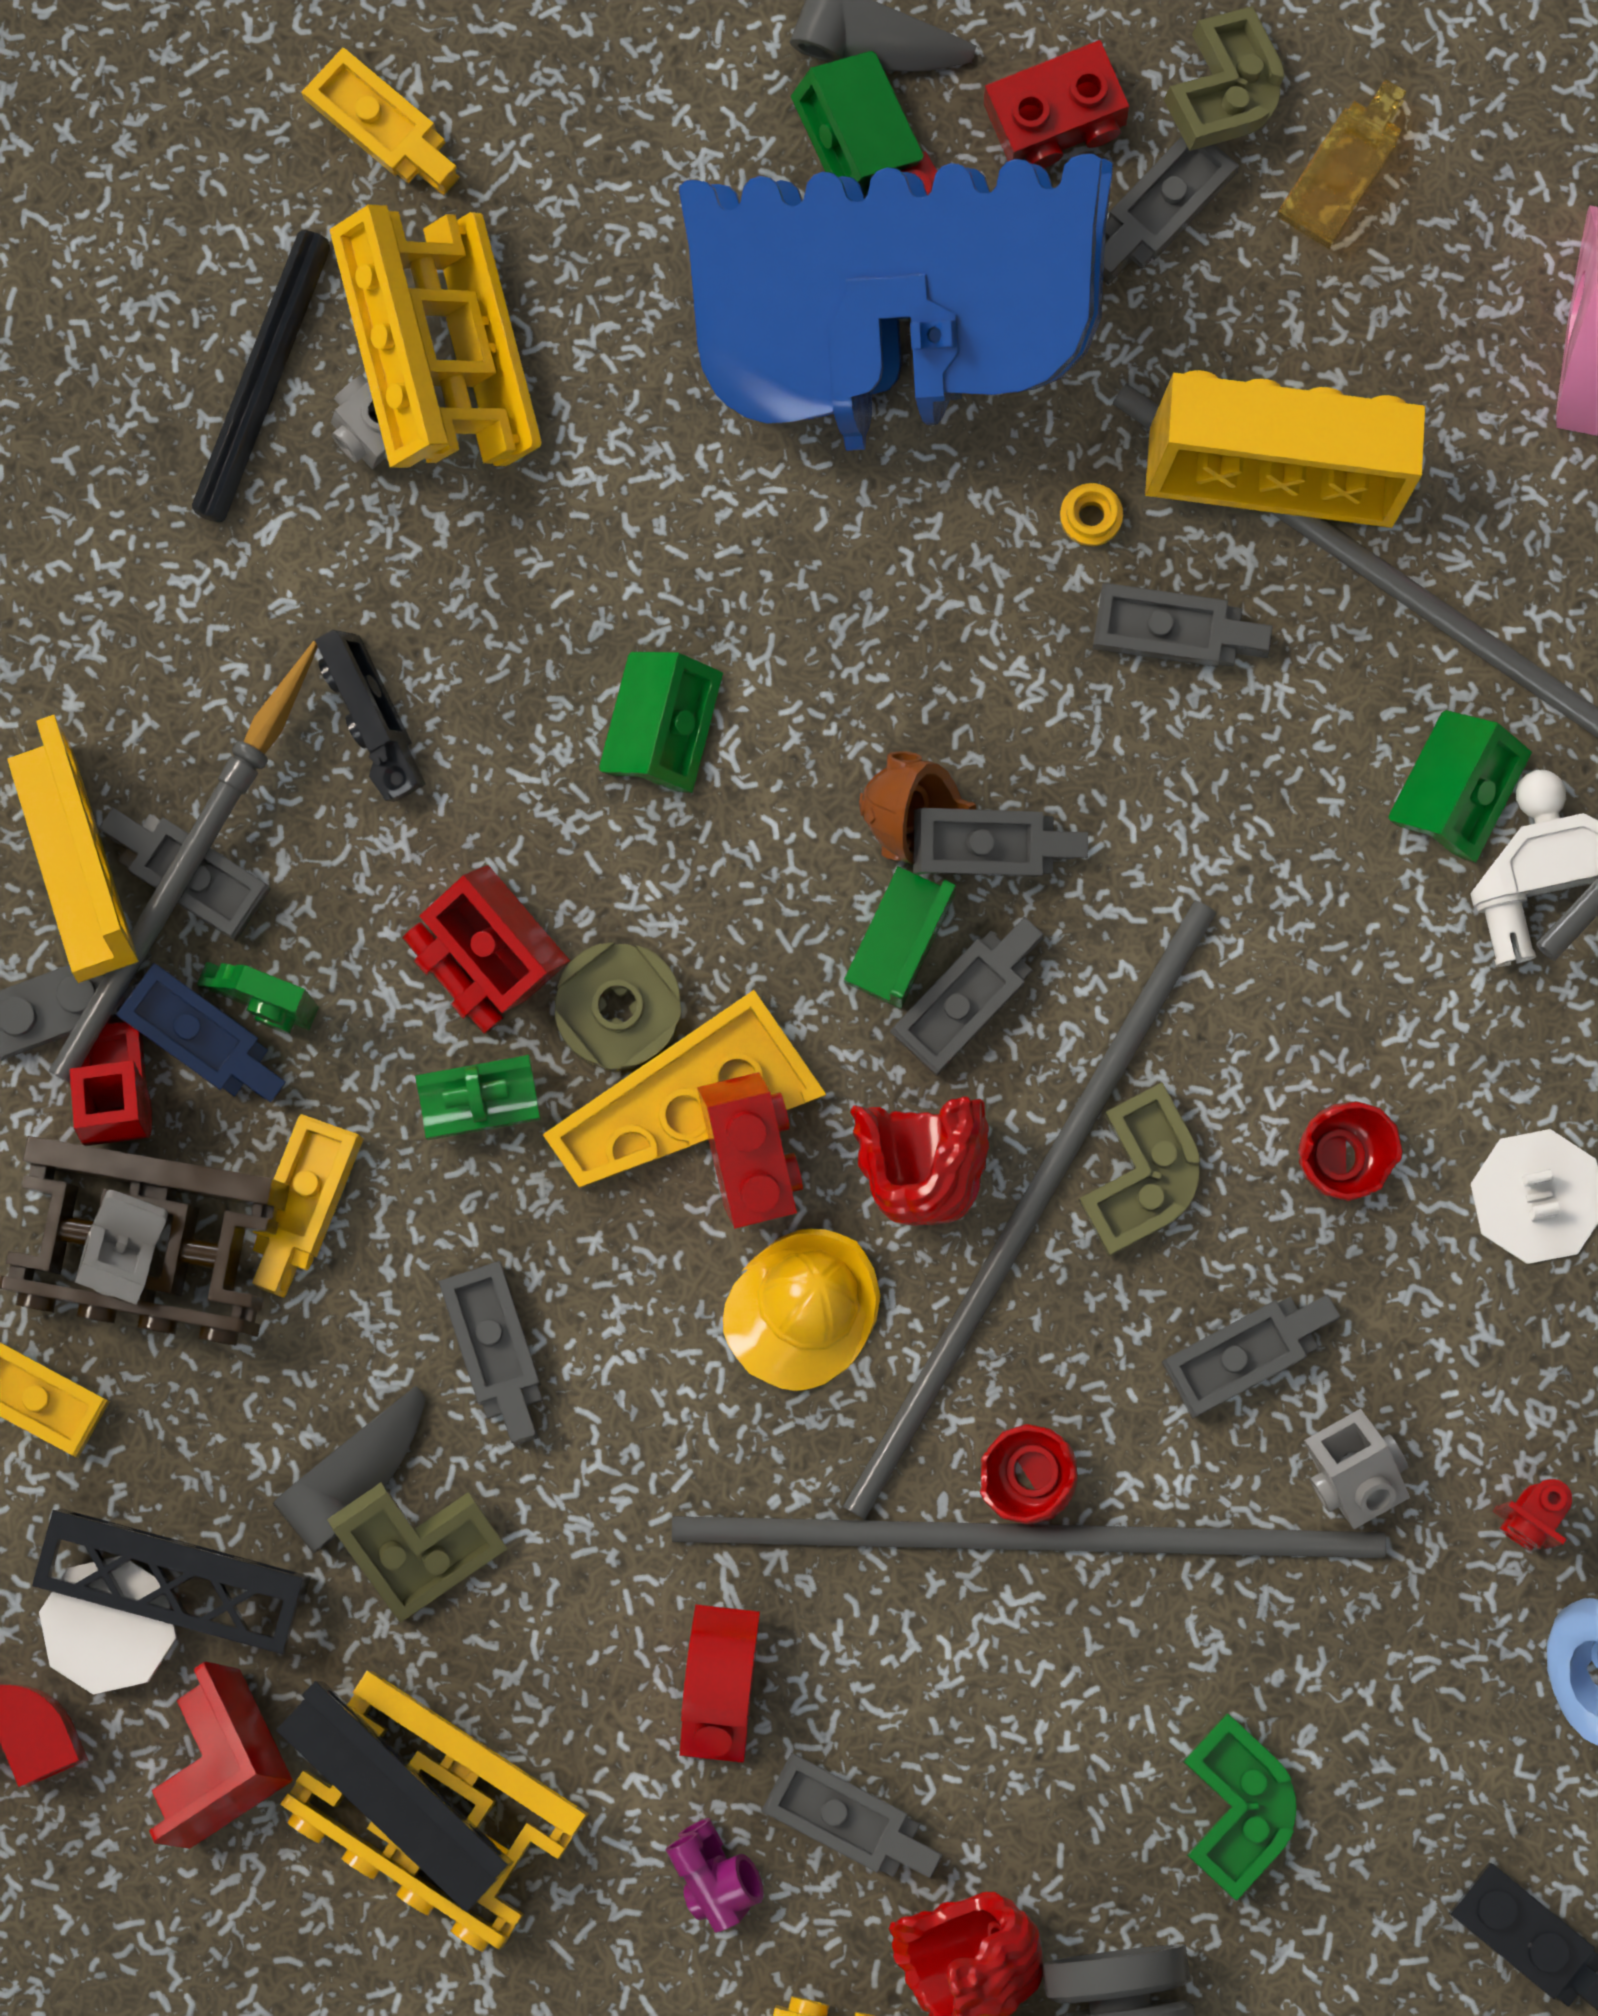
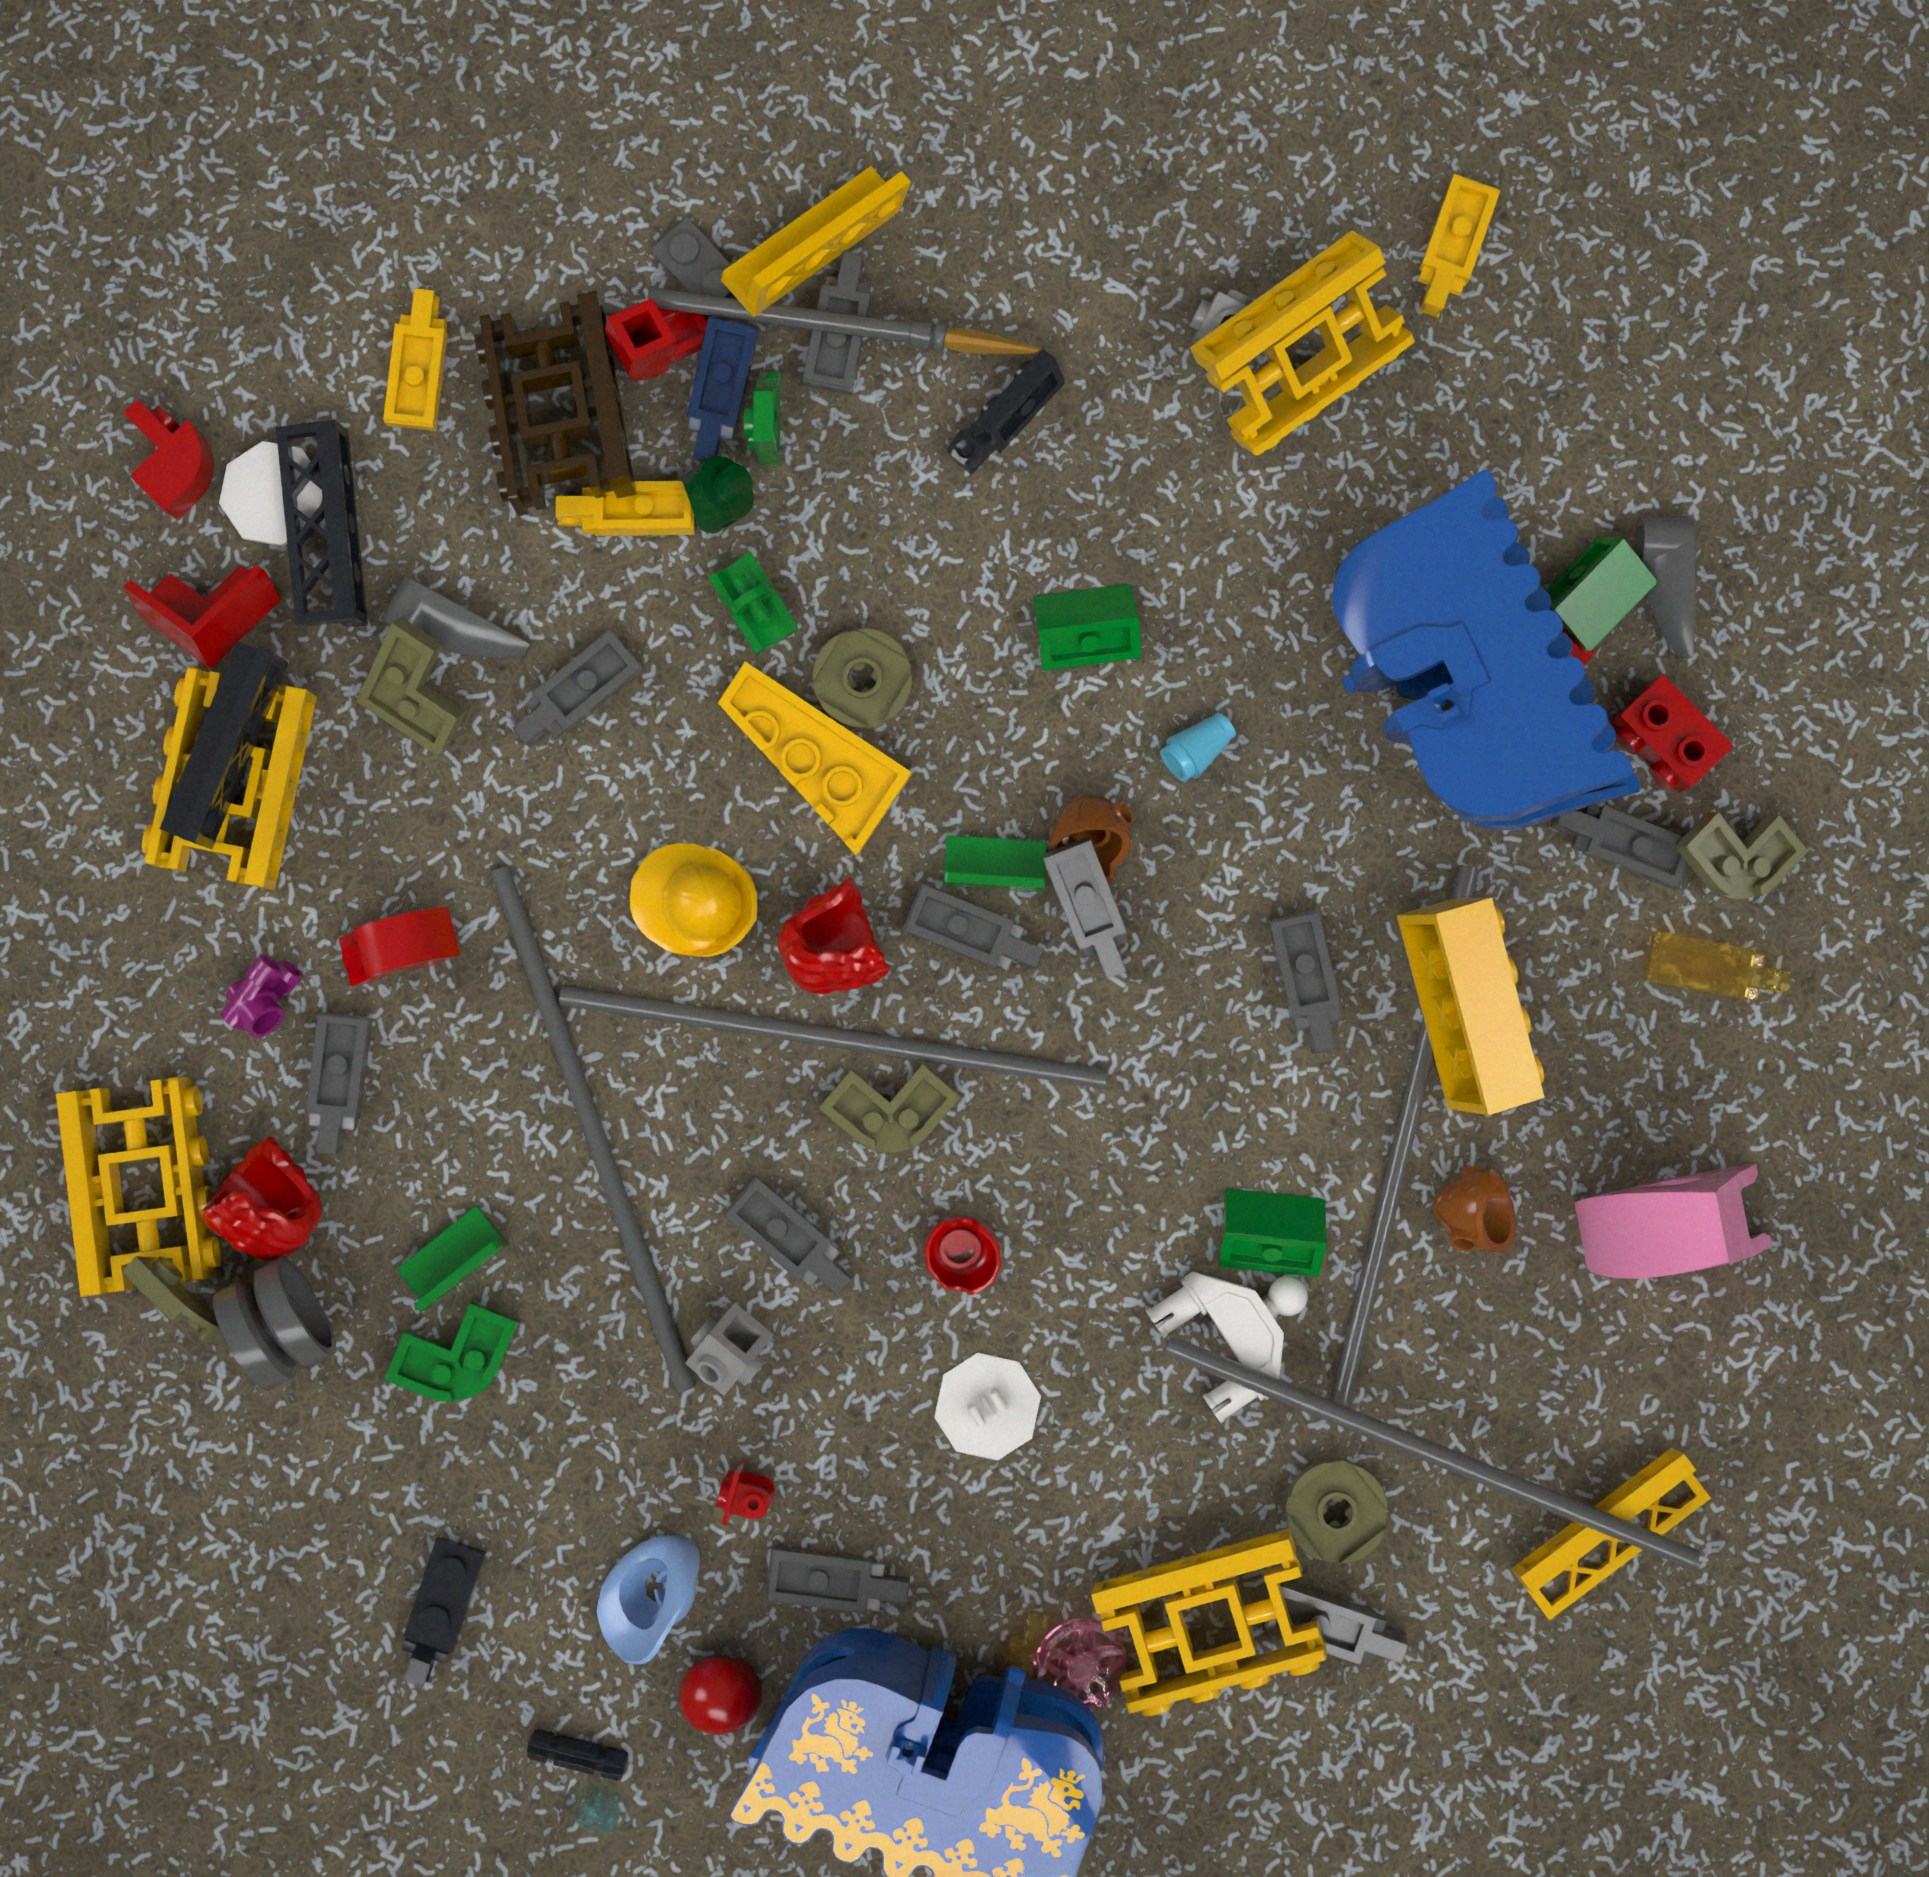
camera: 60 degrees right, 5 degrees up
light grey bracket [75,1190,168,1305] -> none
black axle [192,230,330,522] -> none
red brick [402,865,570,1035] -> none
red brick [697,1072,803,1229] -> none
red hair [980,1424,1078,1525] -> none
yellow plate [1060,483,1123,546] -> none
none -> green panel [396,1205,509,1312]
none -> dark green piece [681,456,754,534]
none -> medium azure cone [1160,712,1236,782]
none -> dark orange helmet [1432,1167,1516,1252]

